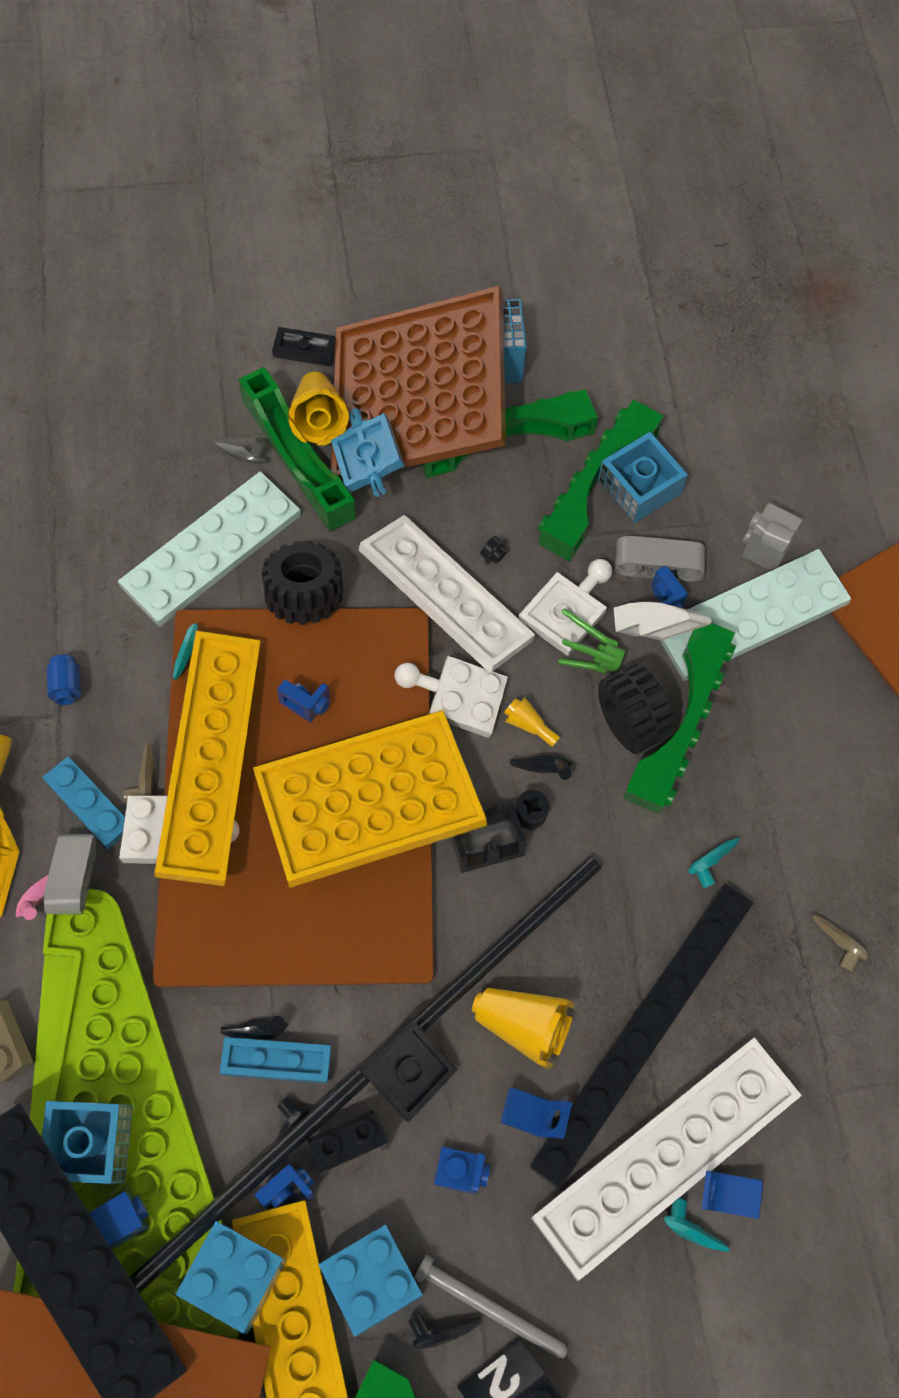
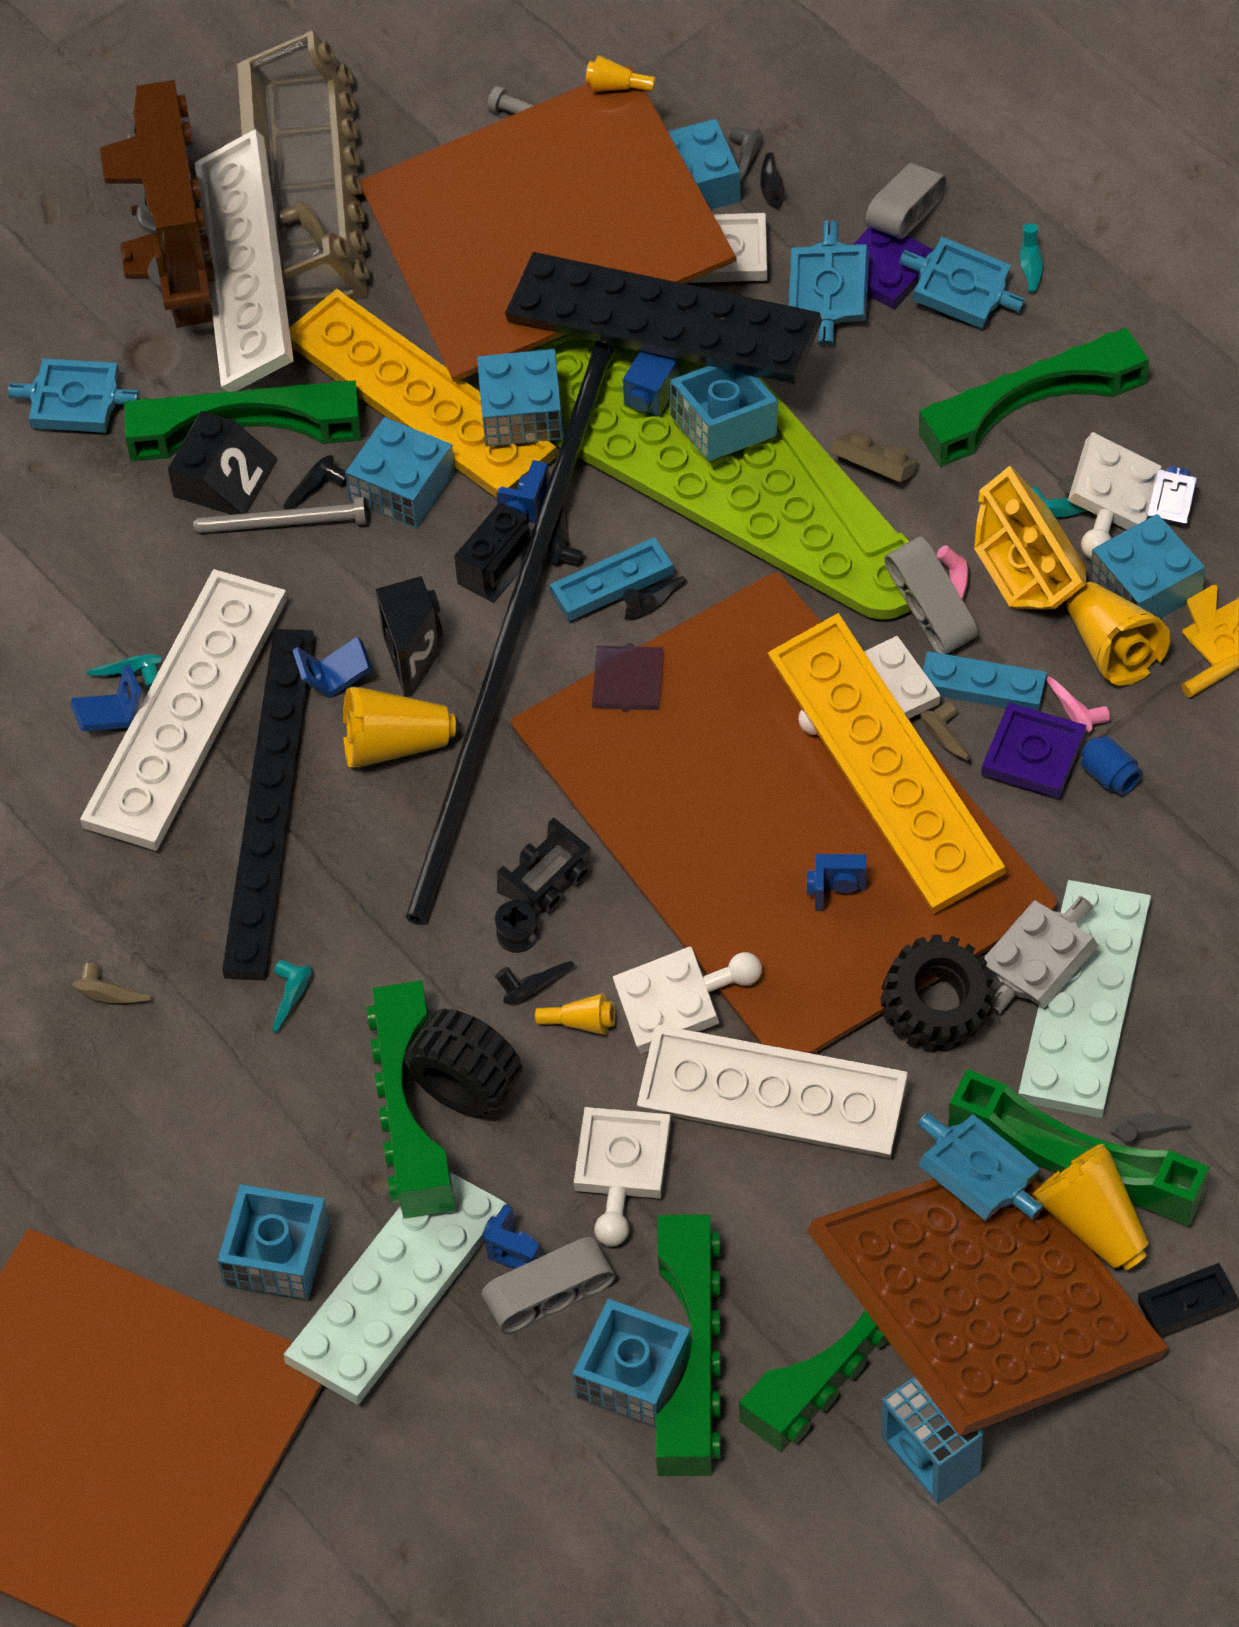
camera: 155 degrees right, 10 degrees down
teal bar [172,623,203,680] -> none
yellow plate [253,710,487,888] -> none
black tile [359,1018,458,1123] -> none
blue bracket [434,1147,491,1195] -> none
black plate [480,536,508,564] -> none
bright green plant [558,608,625,674] -> none
white slope [614,602,711,641] -> none
light grey hinge [742,503,803,571] -> none
none -> dark azure brick [218,1184,330,1300]
none -> black slope [375,576,444,697]
none -> piece [592,643,663,712]
none -> dark purple plate [981,702,1087,799]
none -> light grey plate [984,896,1099,1015]
none -> bright pink bar [1046,676,1110,732]

